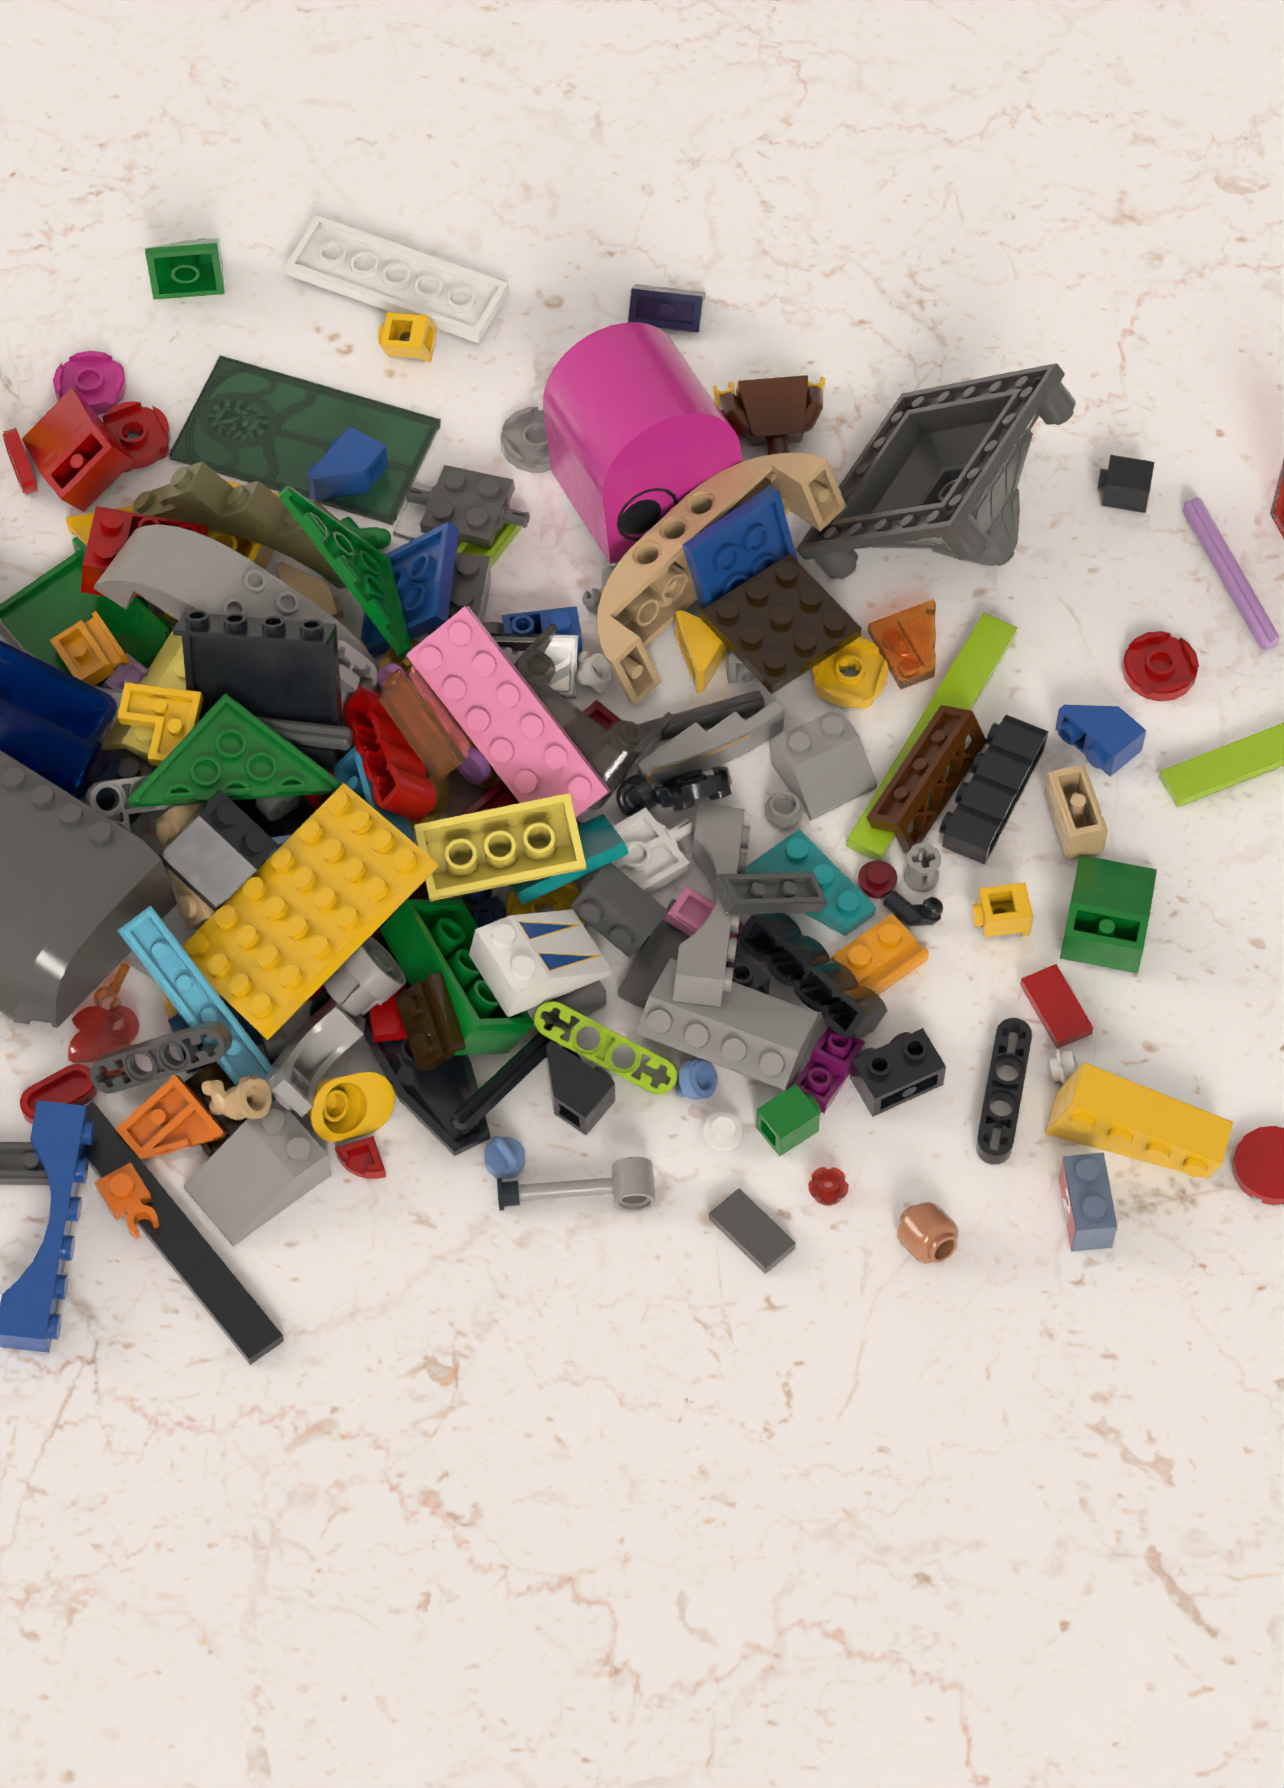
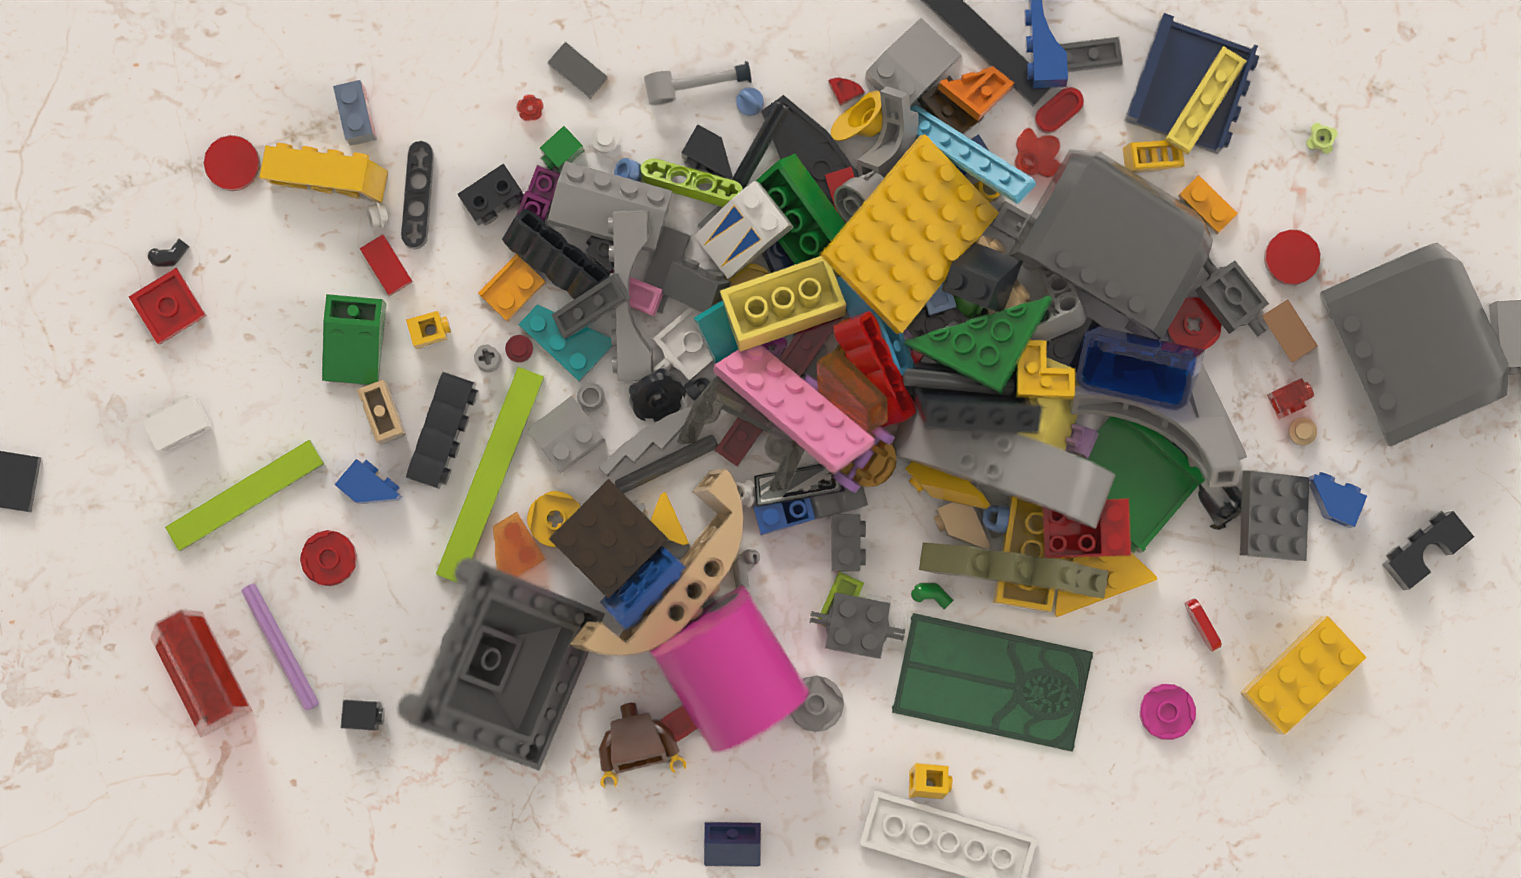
camera: 170 degrees right, 25 degrees up
red slope [22,387,135,512] -> none
light orange plate [50,611,130,685] -> none
dark grey beam [89,1021,233,1094] -> none
clear orange hand [94,963,130,1013] -> none
orange plate [94,1162,159,1239] -> none
red plate [102,401,171,472] -> none
green slope [145,238,224,300] -> none
tan piece [202,1075,272,1120] -> none
green tile [278,485,411,659] -> none
blue slope [306,426,388,501] -> none
light grey beam [337,640,378,694] -> none
blue plate [360,522,459,658] -> none
dark brown plate [395,973,467,1072] -> none
reddish brown fence [866,705,986,853] -> none
black arm [883,890,943,926] -> none
nougat head [897,1202,958,1264] -> none

